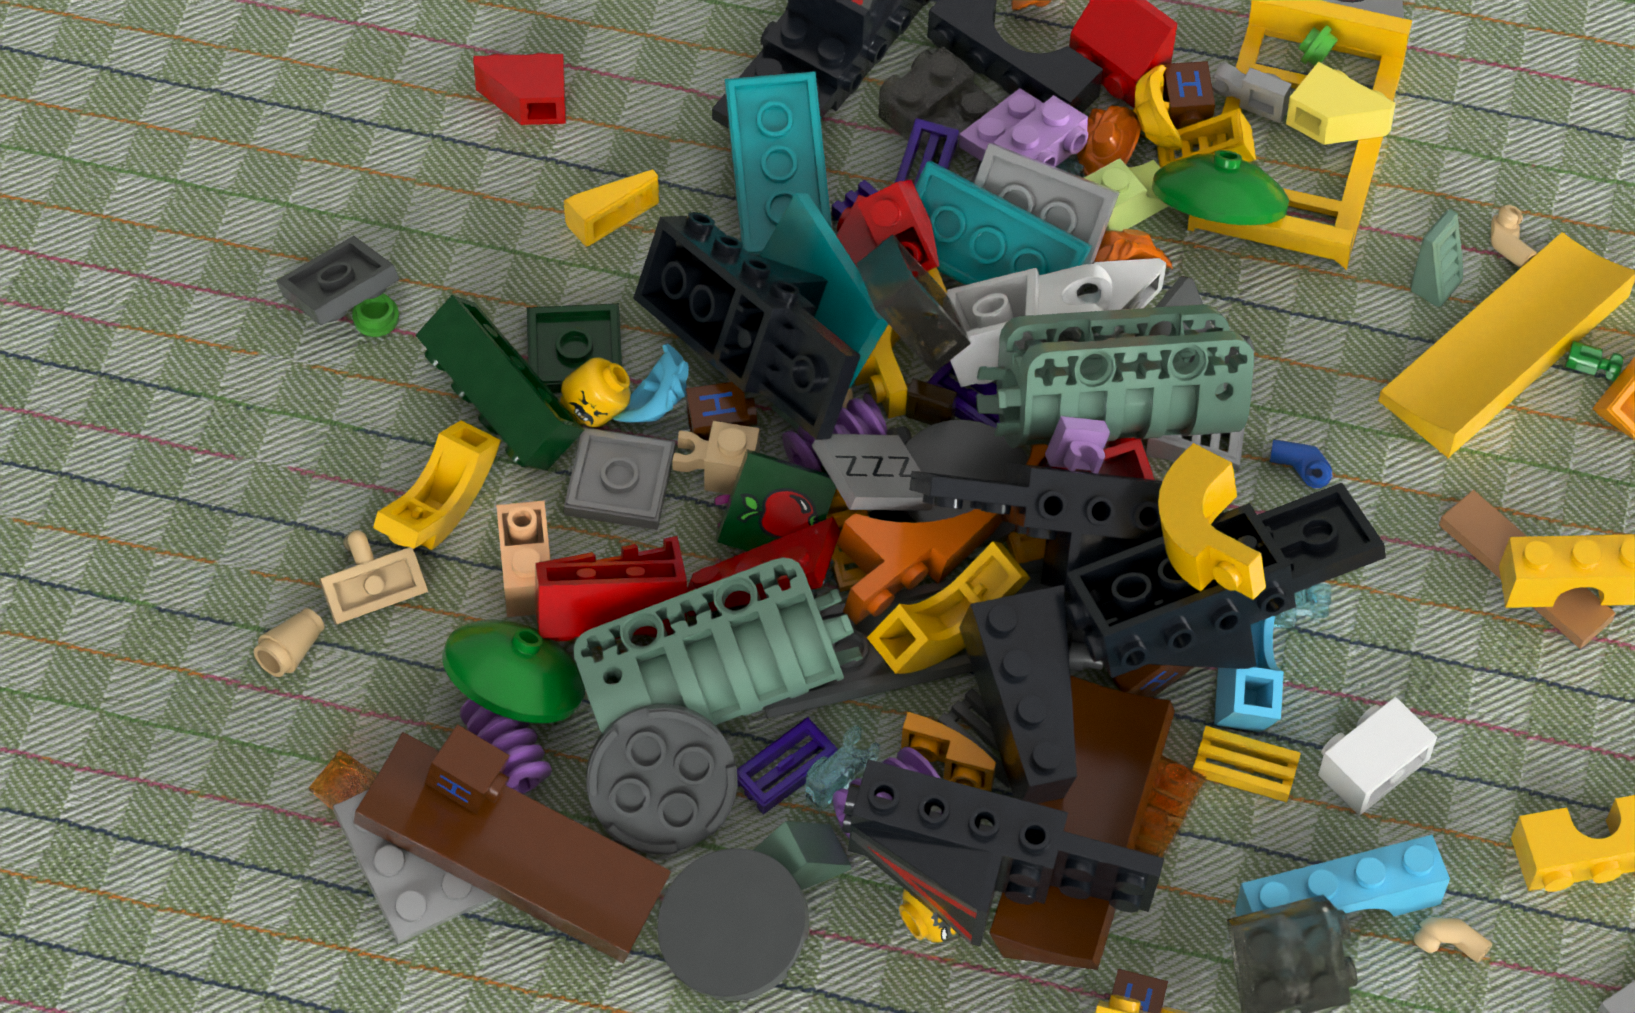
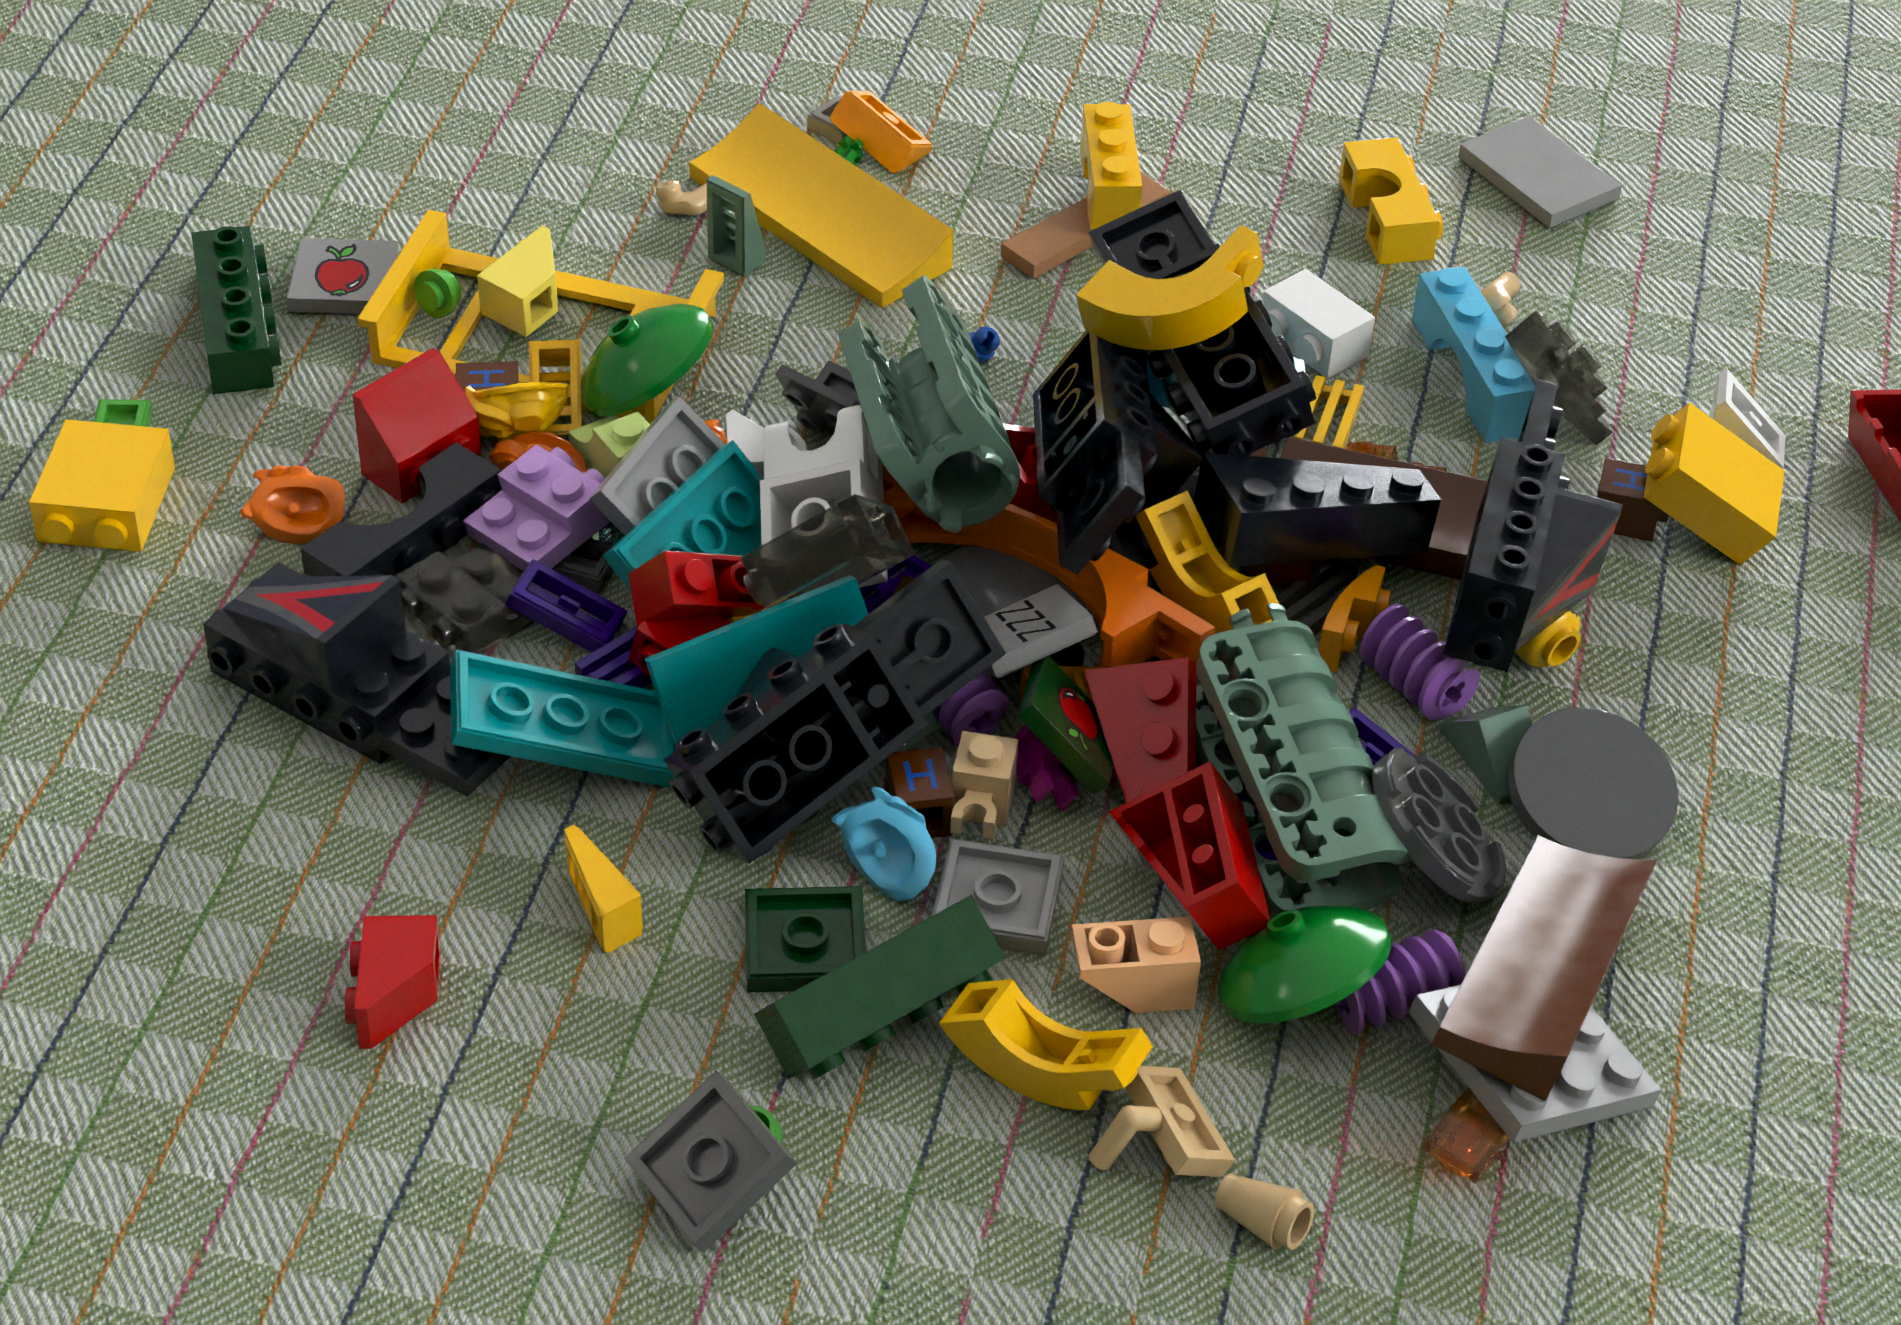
camera: 90 degrees left, 15 degrees down
reddish brown brick [425,724,510,815] -> none
yellow head [561,358,631,428] -> none
clear light blue plate [805,725,880,813] -> none
lavender tile [1045,416,1110,474] -> none
light grey plate [1212,63,1291,123] -> none

